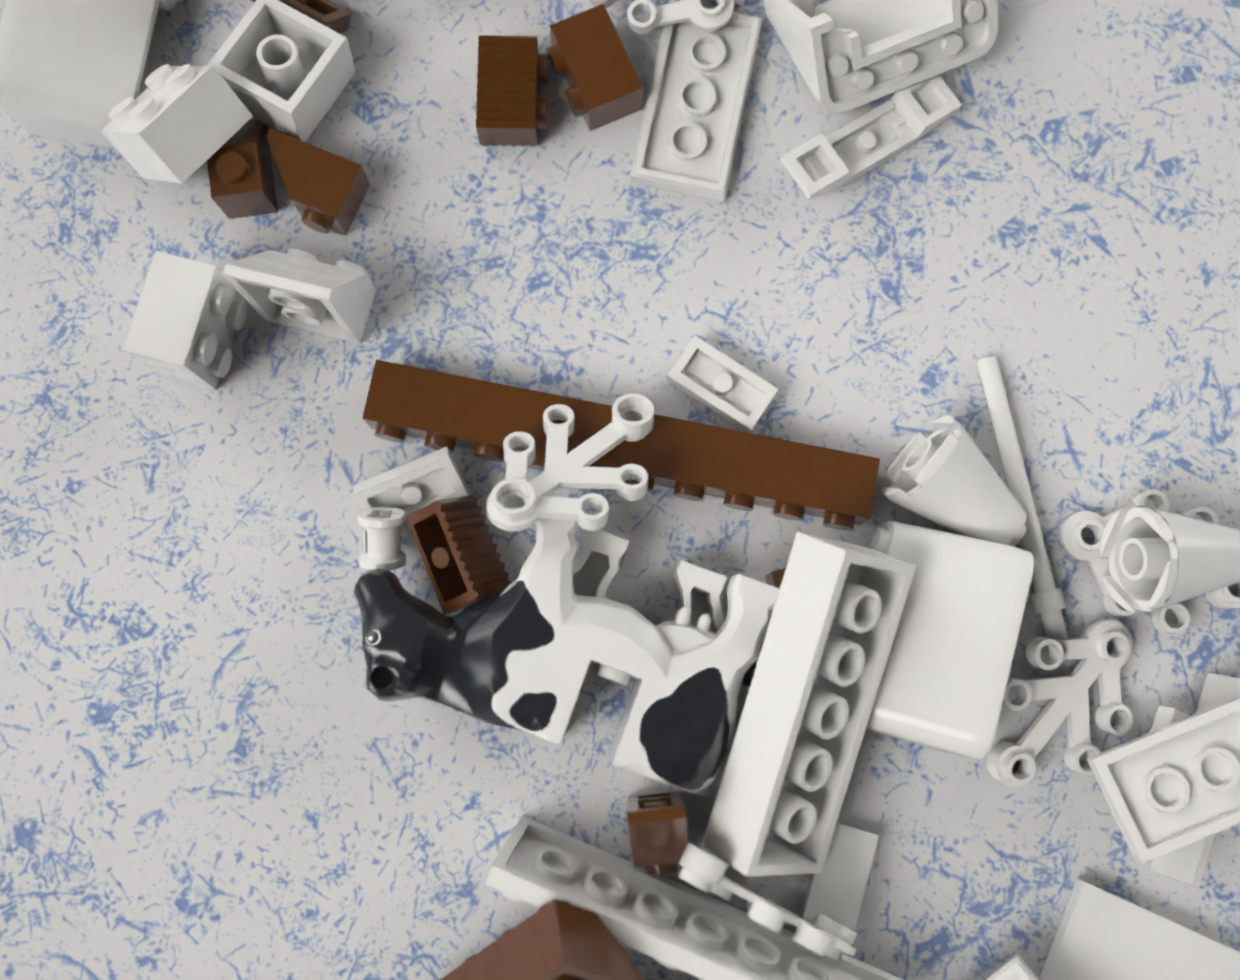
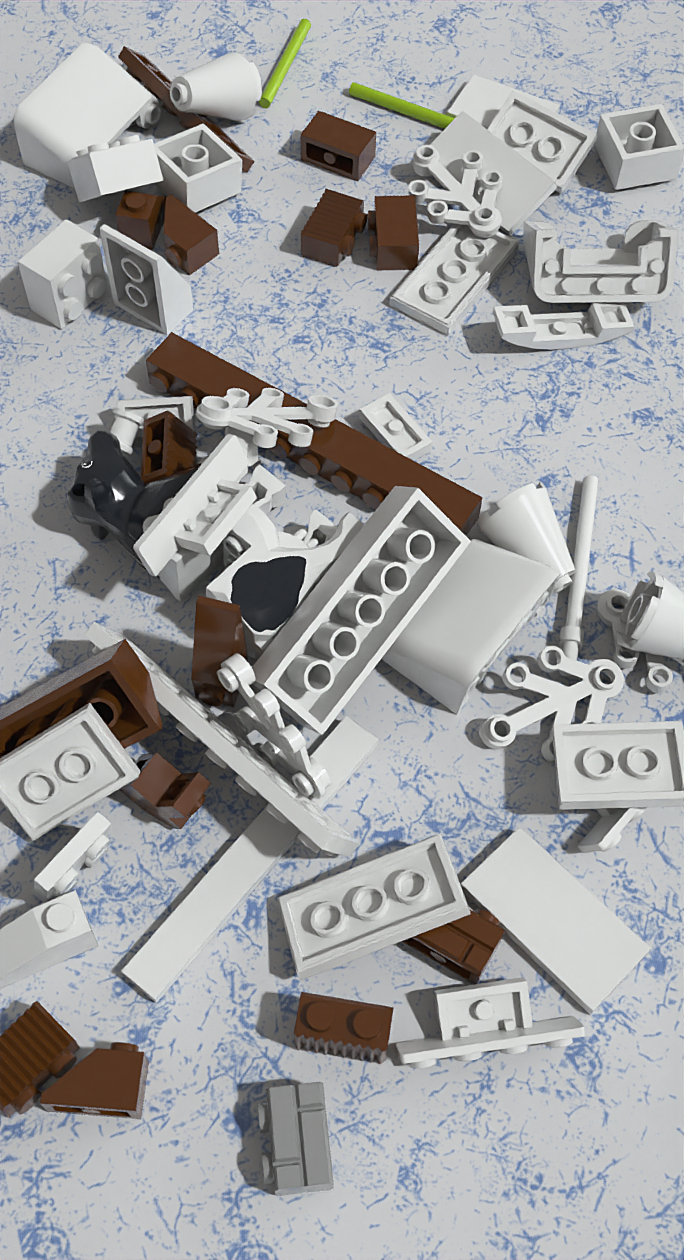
camera: 25 degrees right, 20 degrees down
none -> white bracket [133,434,257,577]

